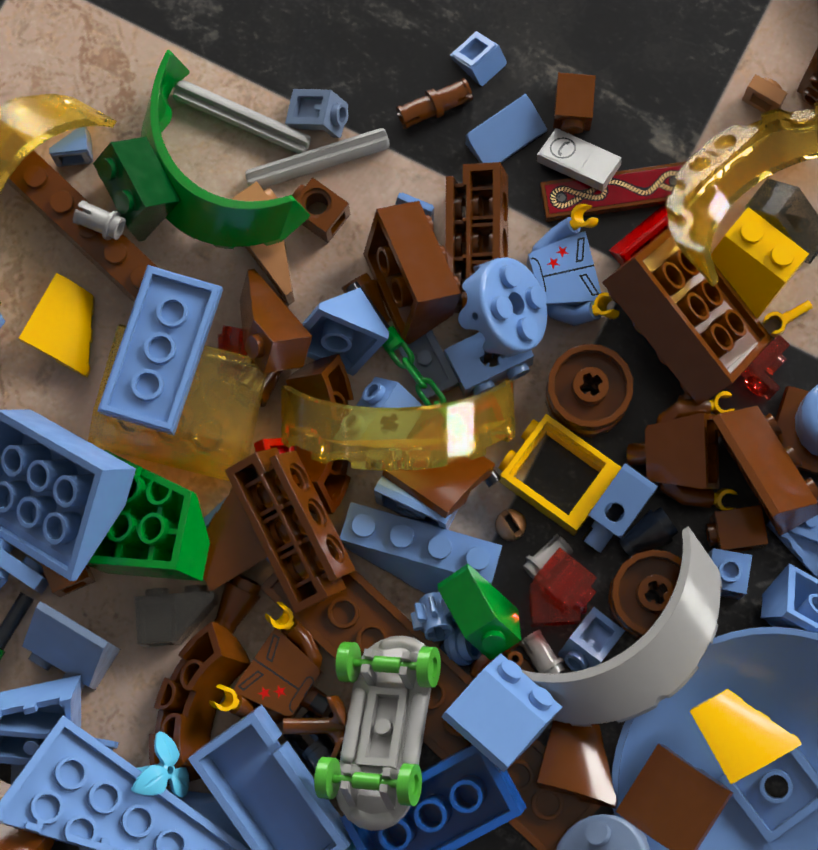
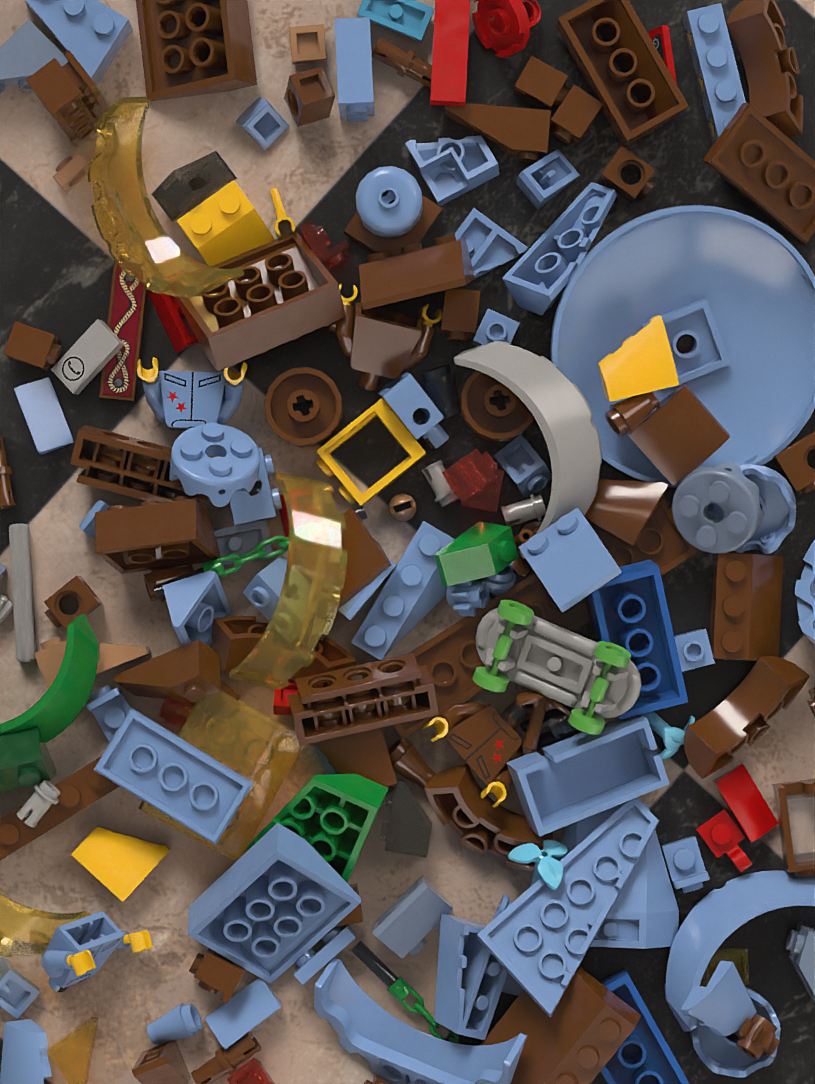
camera: 80 degrees left, 10 degrees up
none -> medium blue bracket [86,685,132,741]
none -> reddish brown cone [605,392,660,437]

